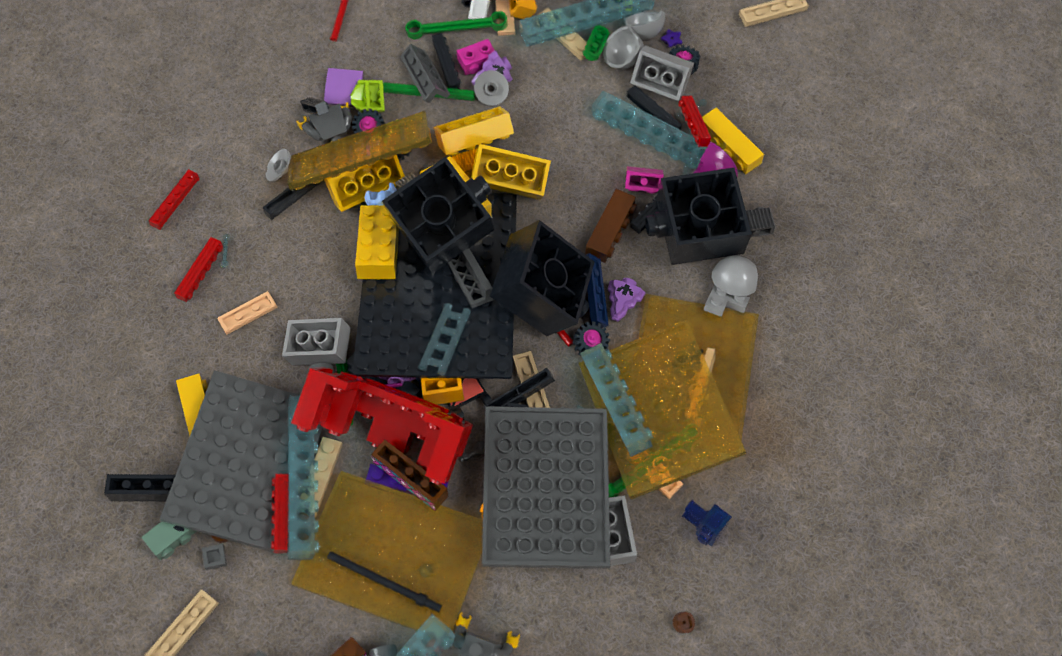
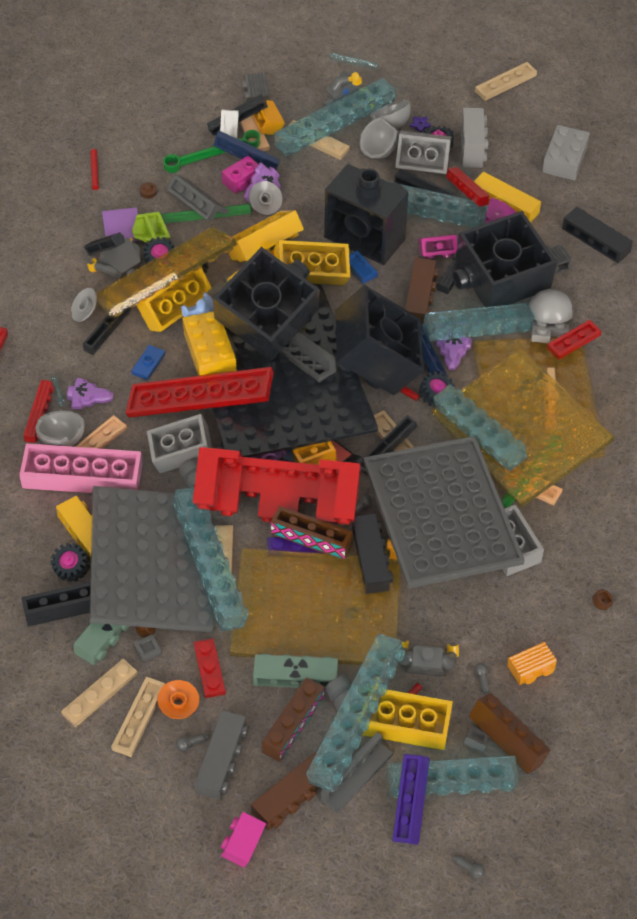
camera: 15 degrees left, 10 degrees down
red piece [271,474,288,553] -> none
black bar [327,551,443,613] -> none
clear light blue bar [419,303,471,376] -> none
black piece [432,33,461,89] -> none
green plate [583,25,610,61] -> none
clear blue brick [682,500,732,547] -> none
none -> bright pink brick [20,444,143,493]
none -> light grey cylinder [35,410,85,447]
none -> black wheel [51,543,90,582]
none -> tan plate [61,659,138,727]
none -> medium lavender rock [67,378,114,409]
none -> red plate [125,367,274,418]
none -> blue plate [131,345,165,380]
none -> reddish brown tile [140,182,157,199]
none -> orange dish [157,680,199,719]
none -> red plate [193,638,226,698]
none -> dark blue plate [213,131,280,171]
none -> sand green brick [253,653,338,689]
none -> black brick [324,163,409,266]
none -> blue plate [349,250,378,284]
none -> black brick [352,514,393,594]
none -> clear light blue brick [423,303,534,341]
none -> light grey brick [461,108,488,168]
none -> light grey brick [542,125,590,180]
none -> red plate [547,320,602,360]
none -> black brick [562,206,633,263]

